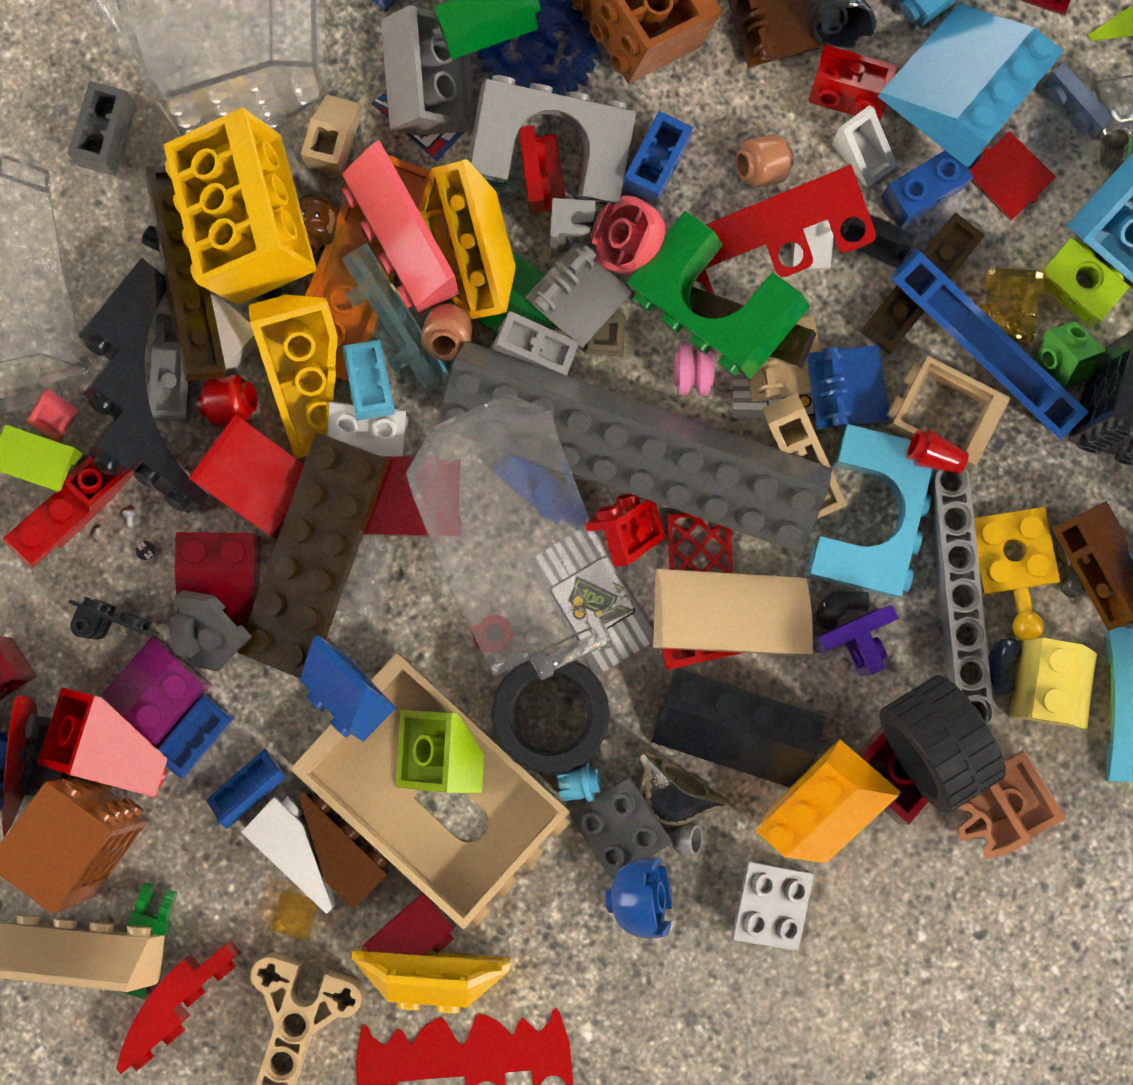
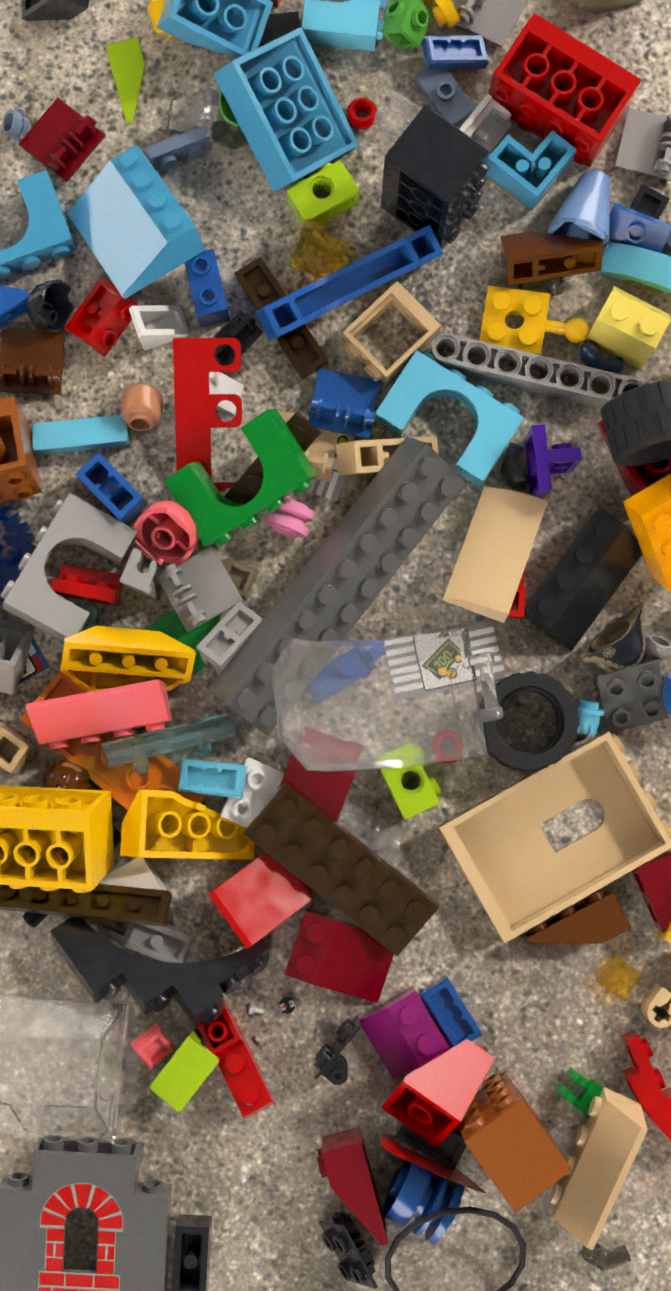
camera: 70 degrees left, 0 degrees up
dark grey plate [168,590,252,671] -> none
red head [197,374,258,427] -> none
blue plate [206,749,286,829] -> none
white slope [241,796,337,914] -> none
blue slope [300,635,397,742] -> none
lime slope [395,710,484,793] -> none
nougat head [421,304,473,361] -> none
red bracket [584,493,665,567] -> none
red window [667,513,733,574] -> none
red cone [907,429,969,474] -> none
red piece [969,131,1056,221] -> none
bright green brick [1034,321,1106,388] -> none
none -> medium azure slope [32,415,131,456]
none -> lime brick [376,744,442,820]

